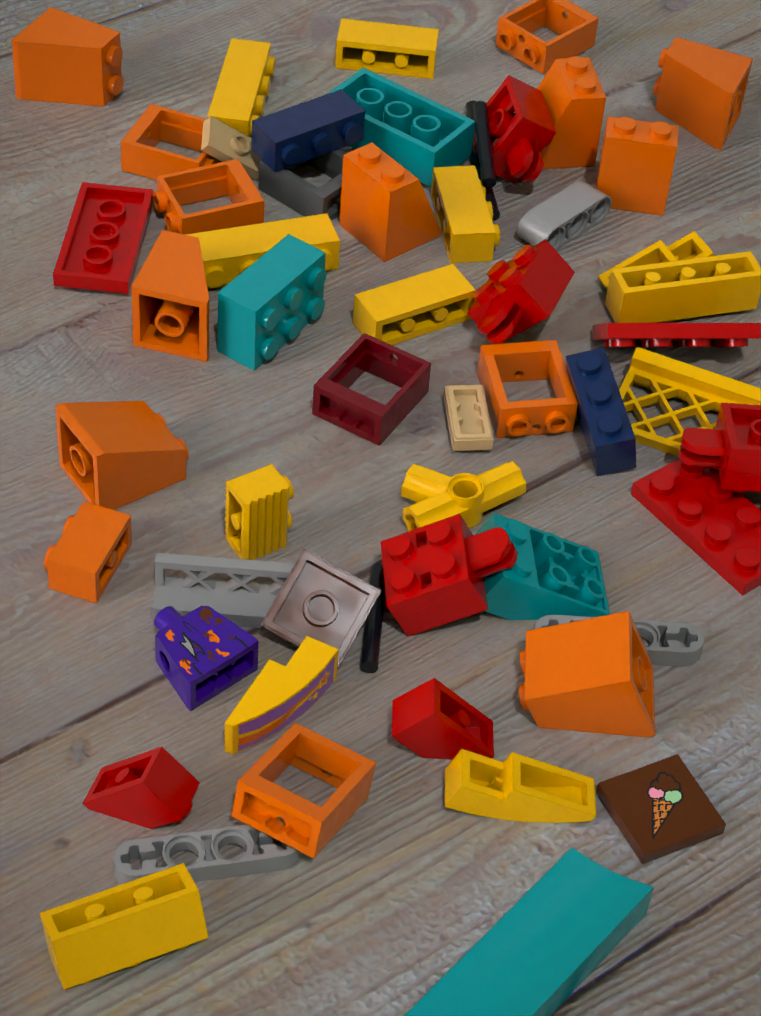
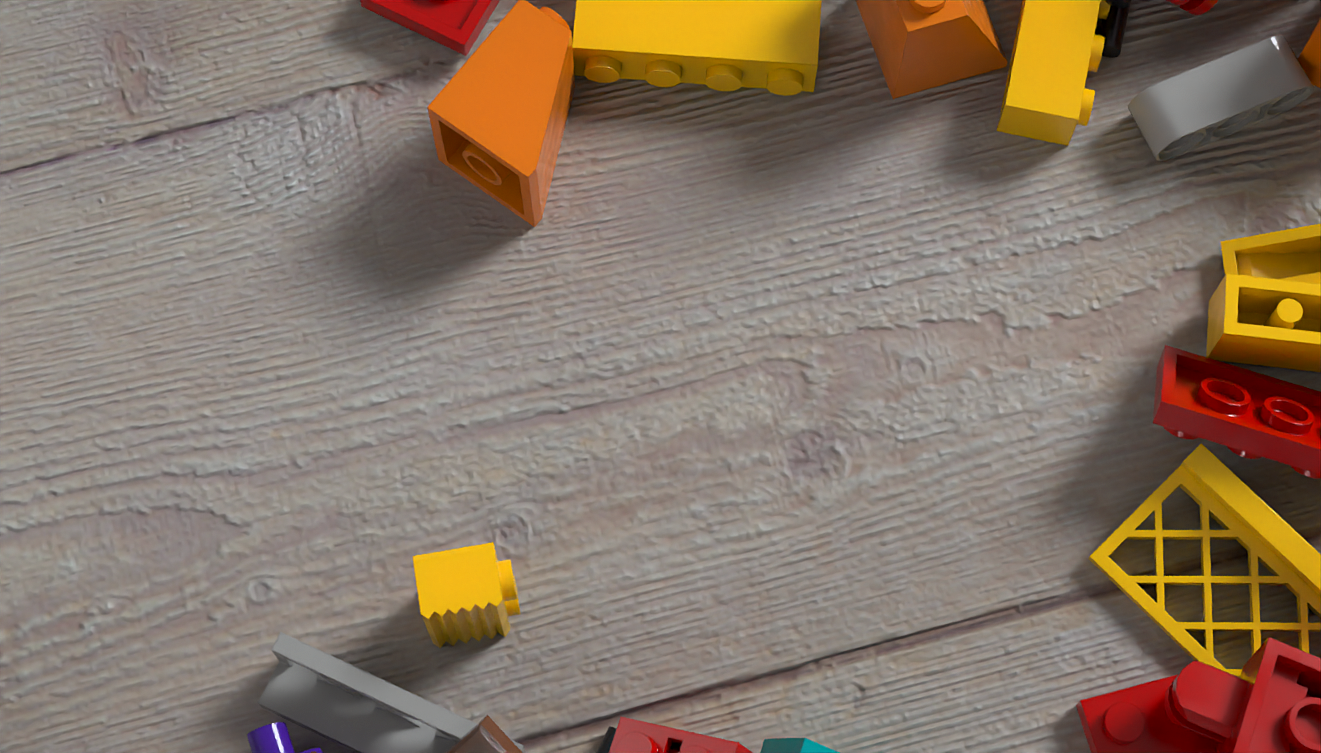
camera: 25 degrees right, 25 degrees up
orange brick [44,501,132,603] -> none
orange slope [55,401,189,510] -> none
teal brick [218,234,327,371] -> none
dark red window [312,333,431,446] -> none
yellow brick [352,264,476,345] -> none
yellow piece [401,461,526,532] -> none
tan plate [443,385,494,451] -> none
red brick [467,239,575,344] -> none
orange window [477,340,578,438] -> none
dark blue brick [566,347,636,476] -> none

